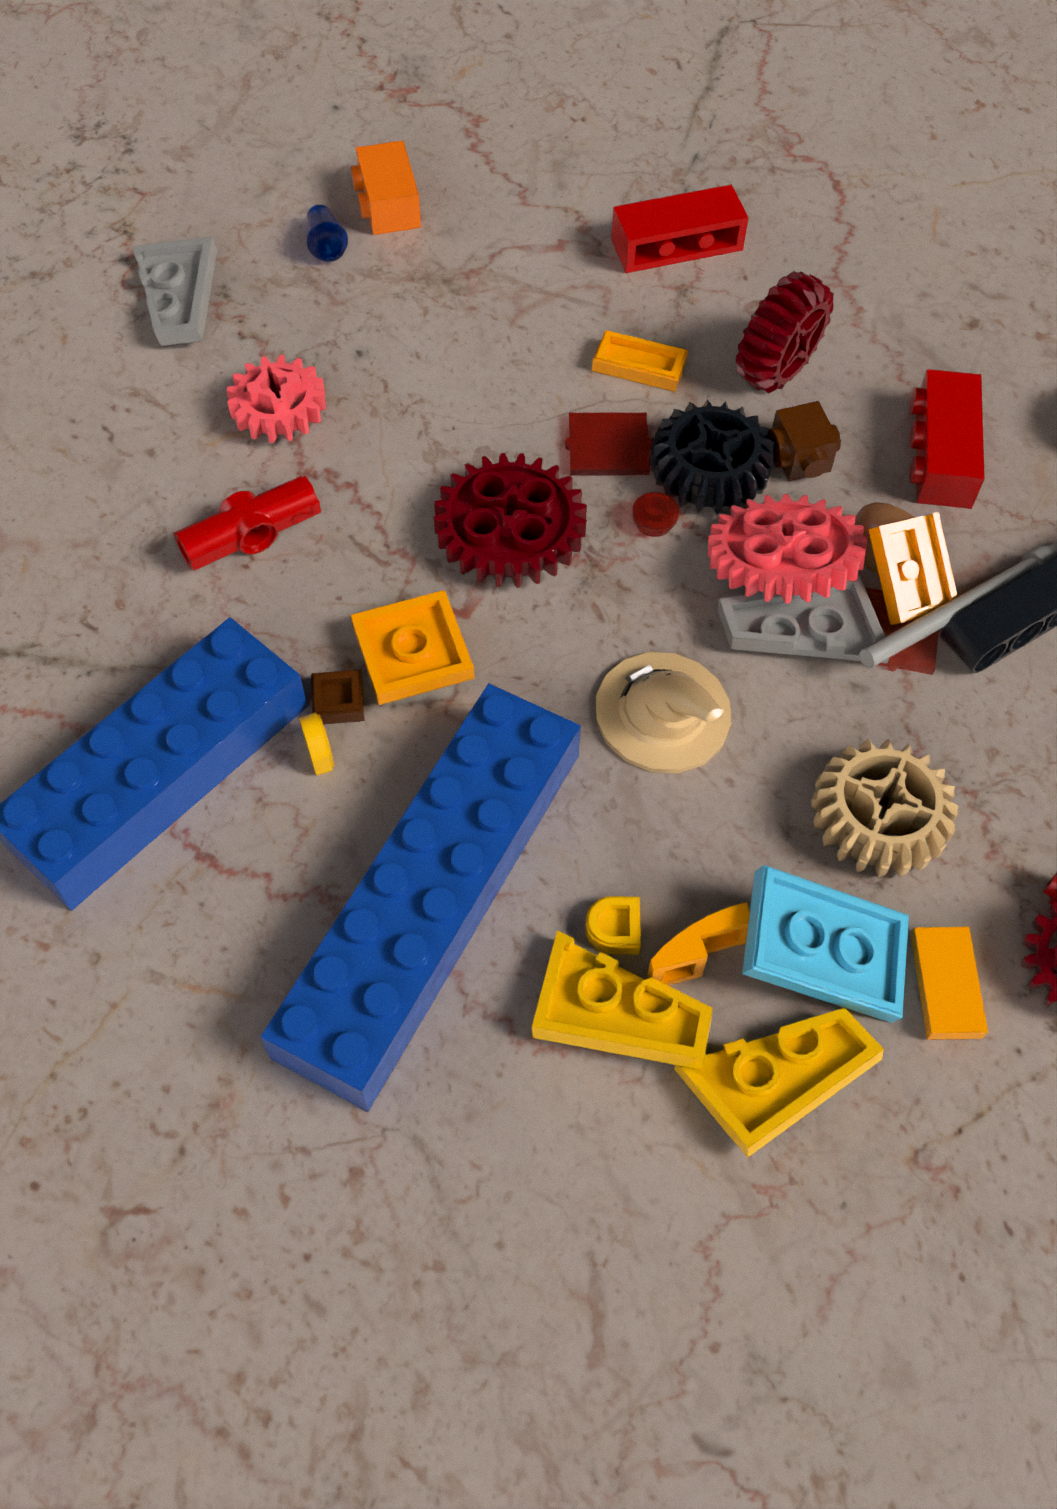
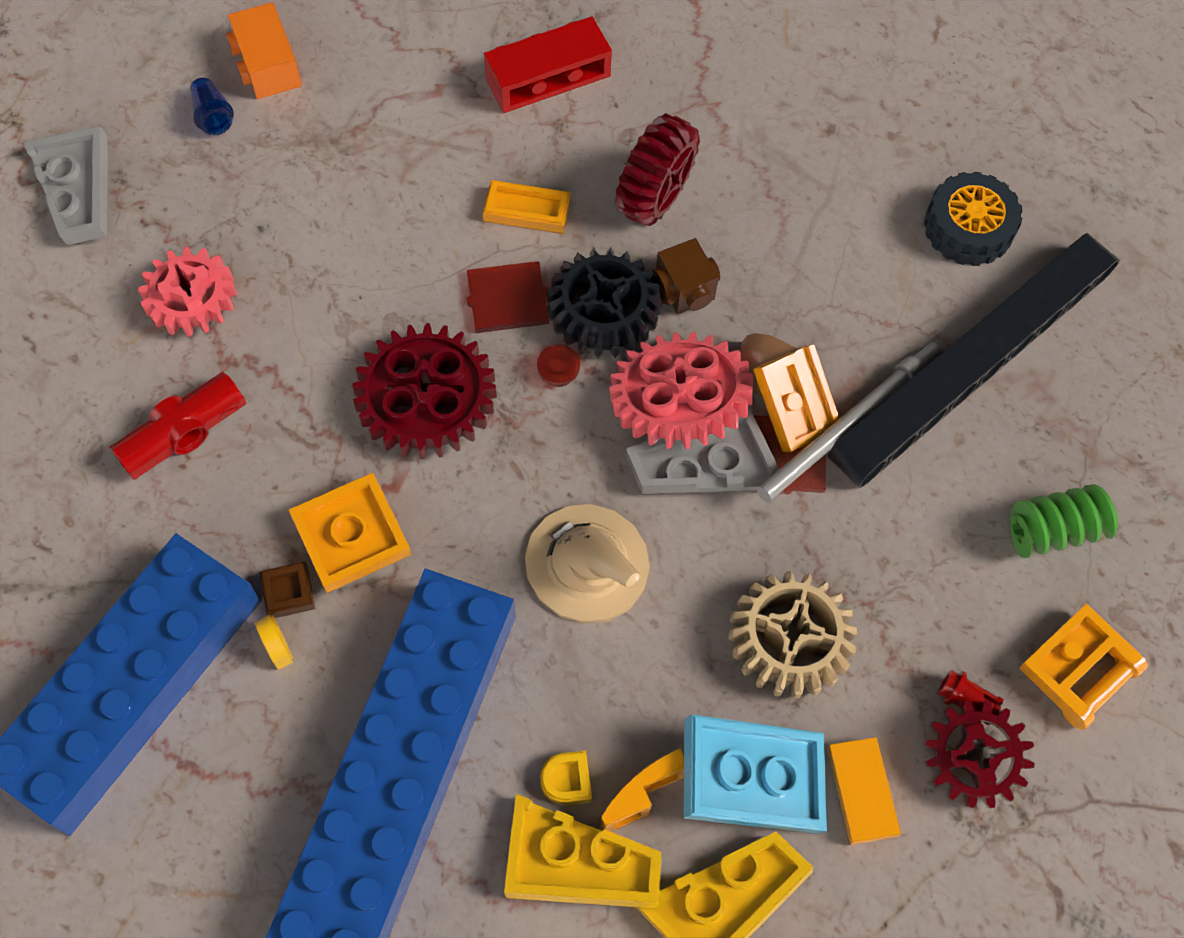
camera: 10 degrees left, 5 degrees up
red brick [909,369,985,509] -> none

